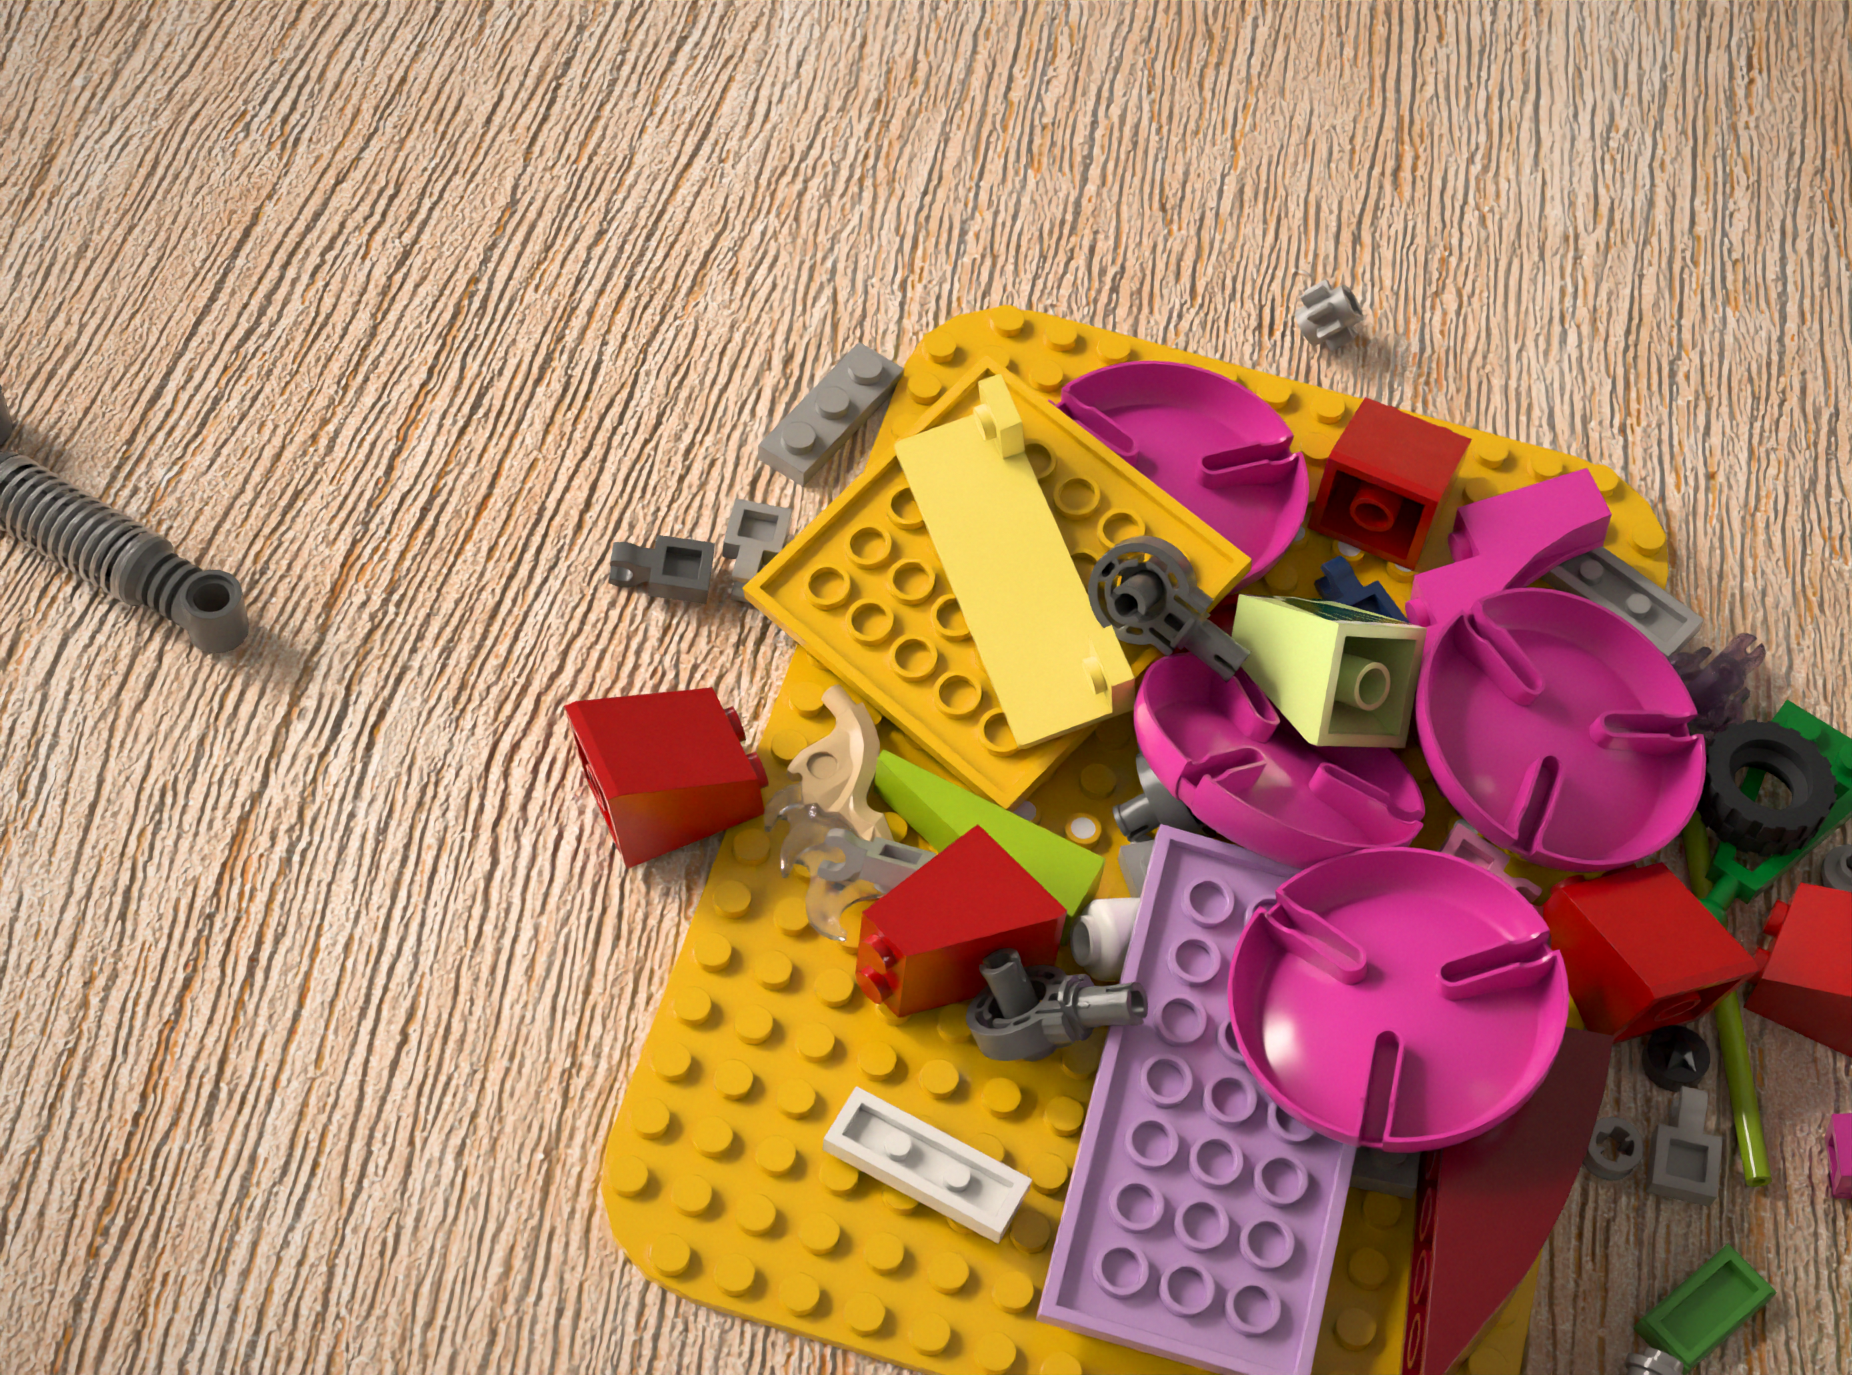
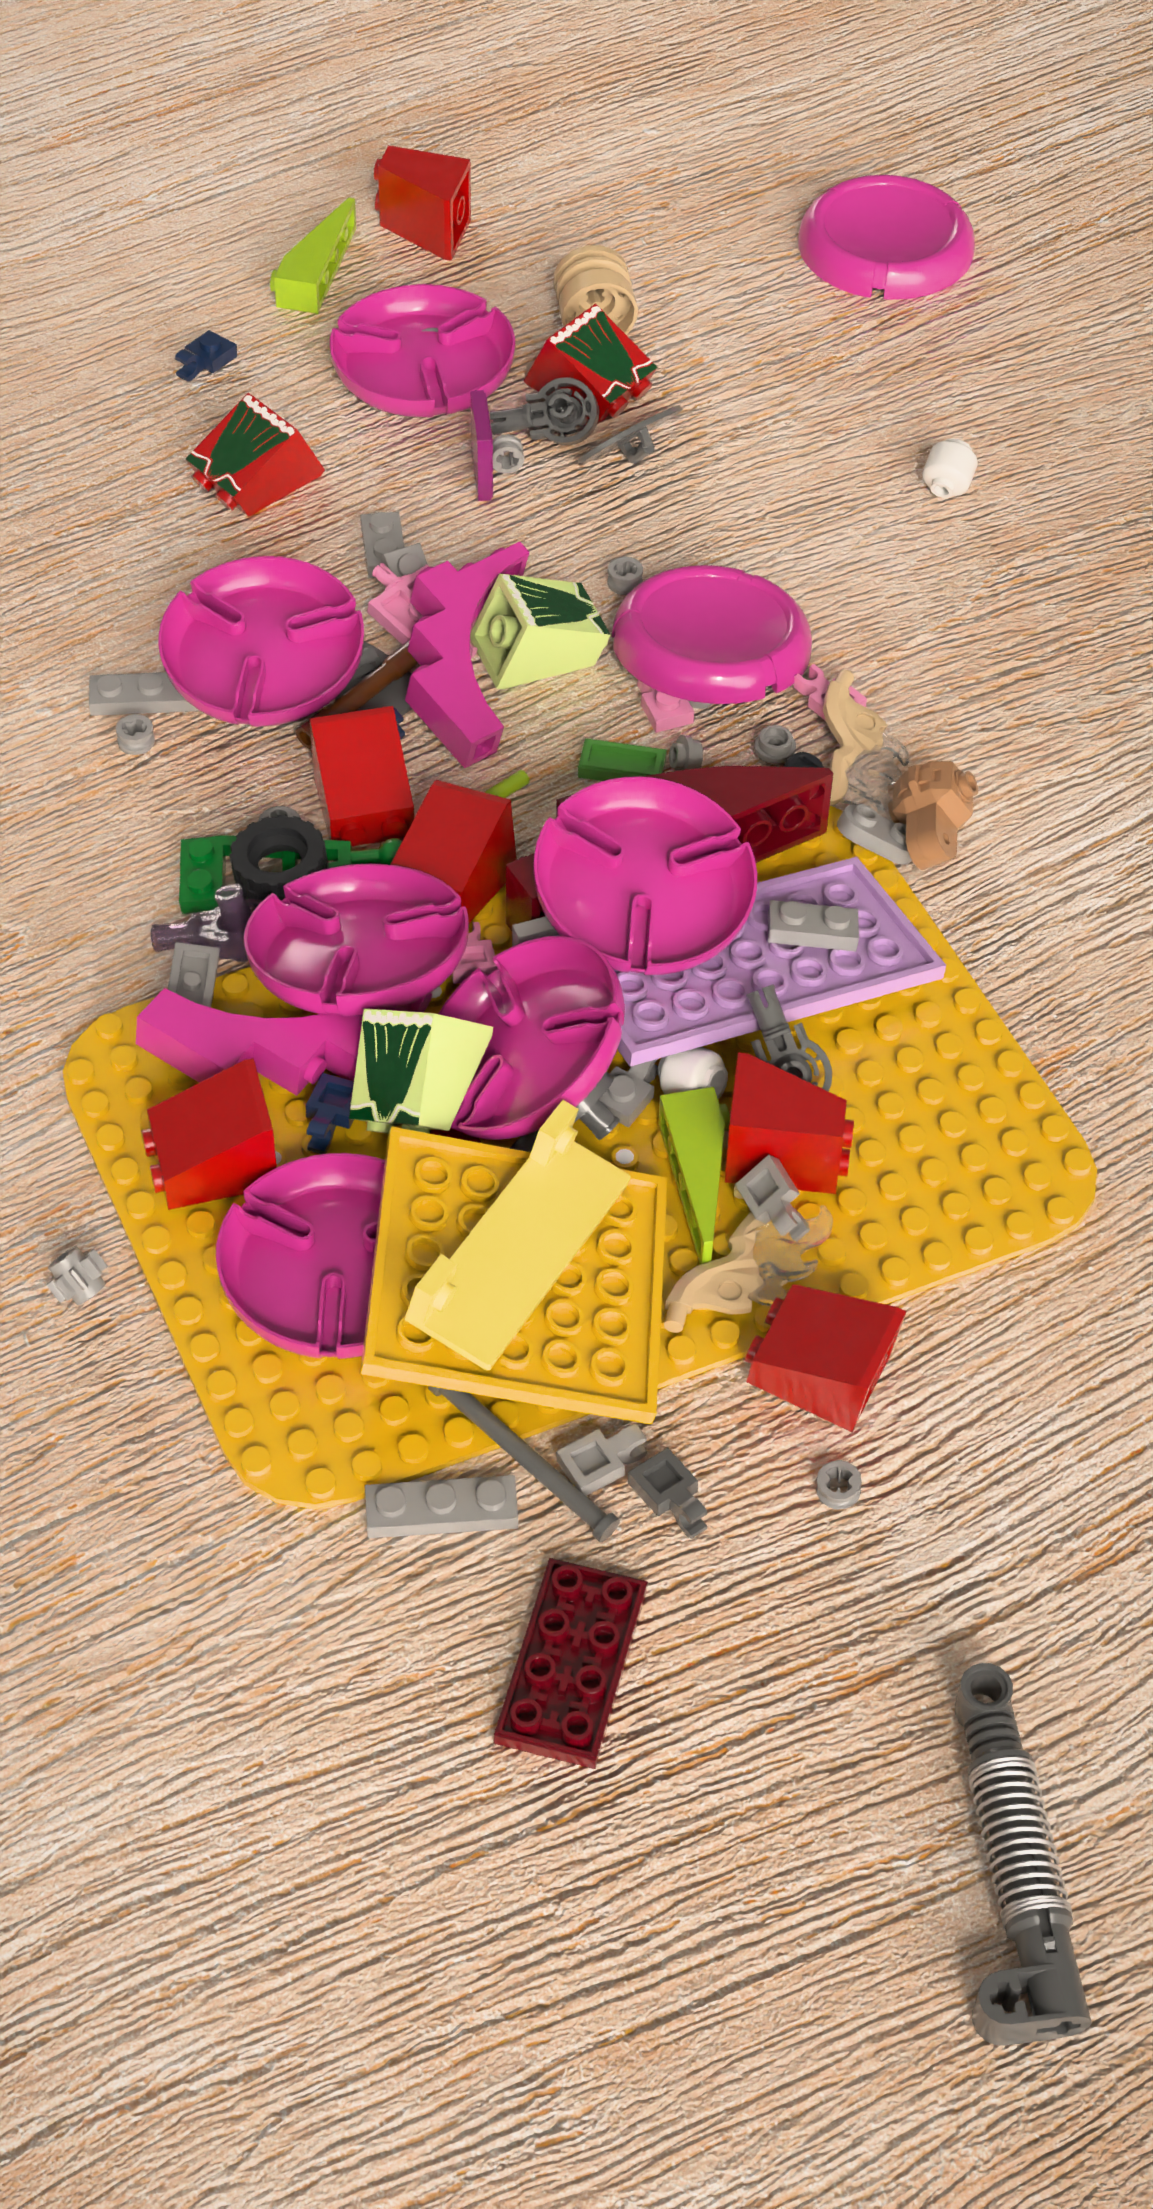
camera: 125 degrees left, 5 degrees down
white plate [822,1086,1032,1244] -> none
dark grey pin [1088,536,1252,683] -> none
light grey plate [1645,1086,1723,1207] -> none
none -> dark grey bar [428,1386,620,1542]
none -> dark red tile [494,1558,648,1769]
none -> light grey plate [768,900,859,951]
none -> light grey bush [816,1460,862,1510]

